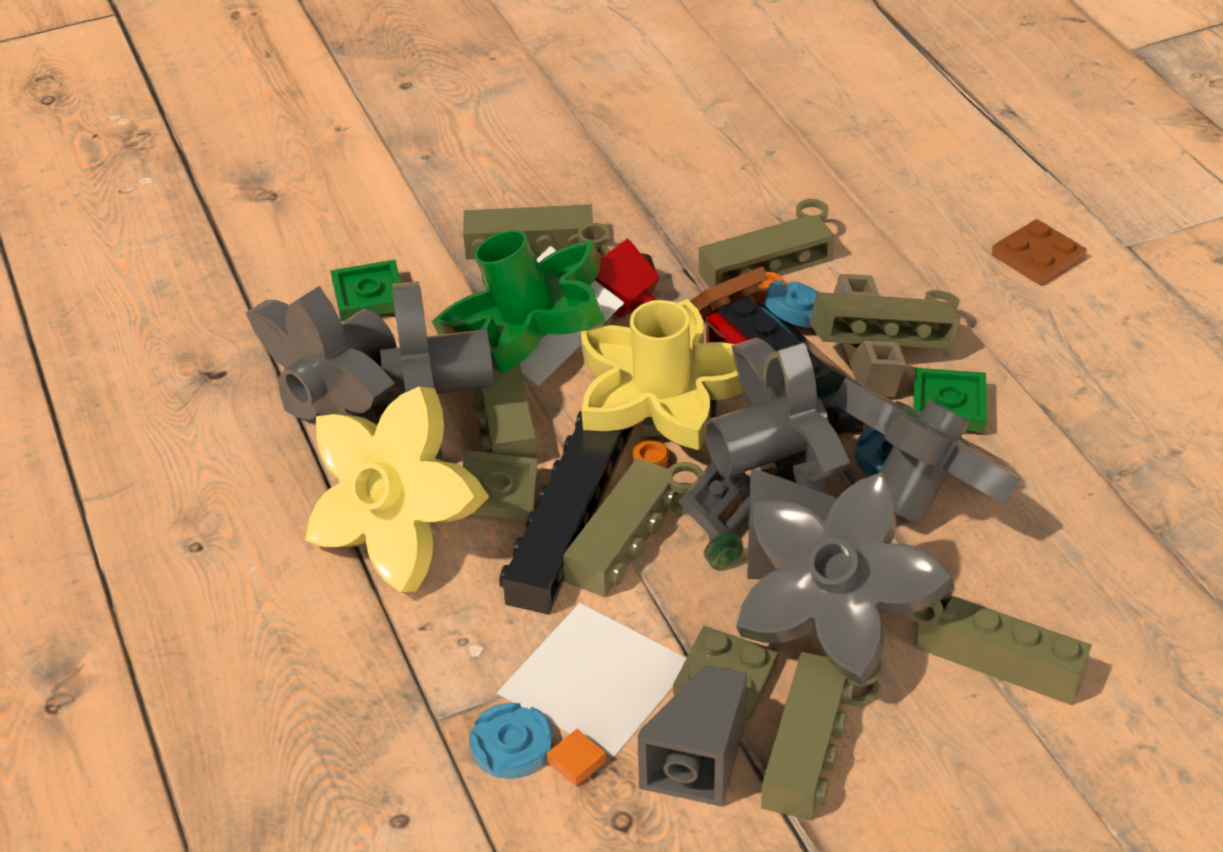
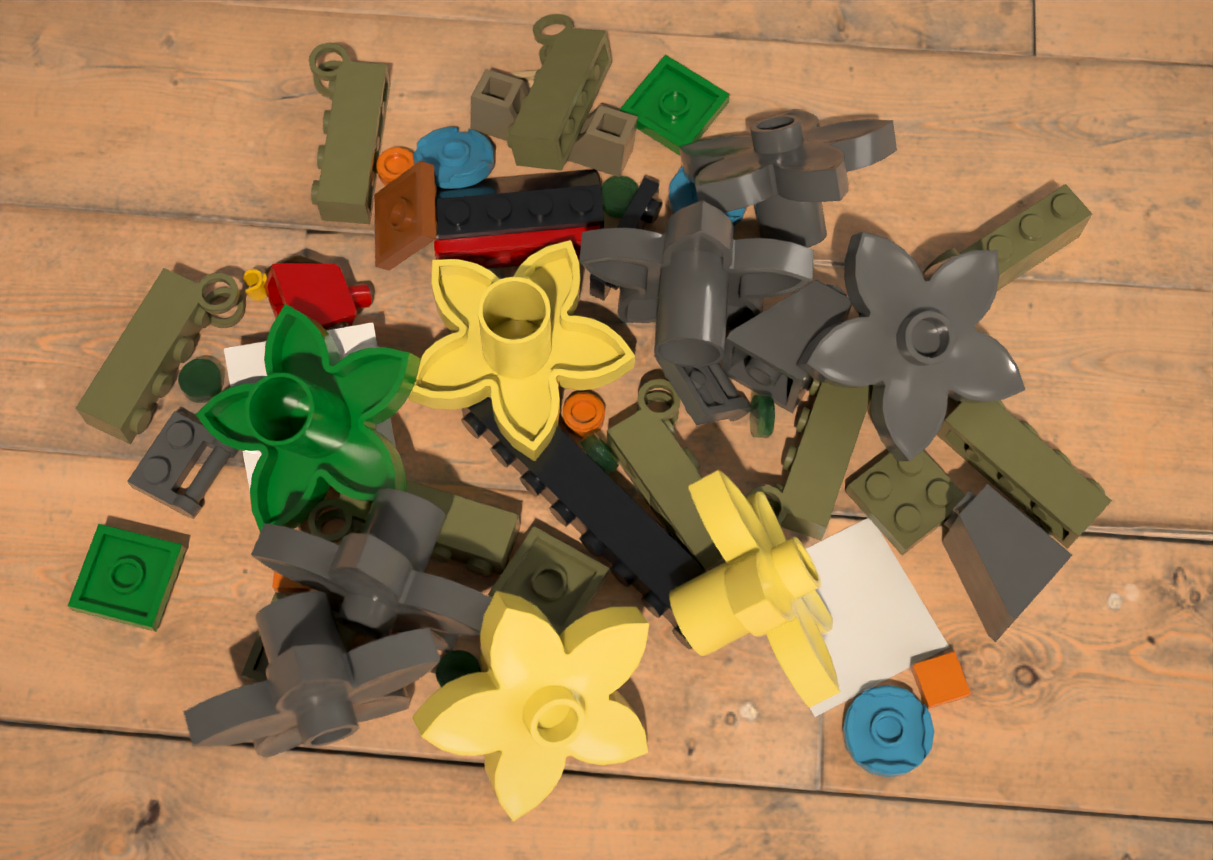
camera: 65 degrees left, 25 degrees up
none -> dark grey plate [127,411,239,519]
none -> clear green tile [580,432,619,475]
none -> light yellow plant [669,470,840,708]
none -> olive hinge [746,379,874,541]

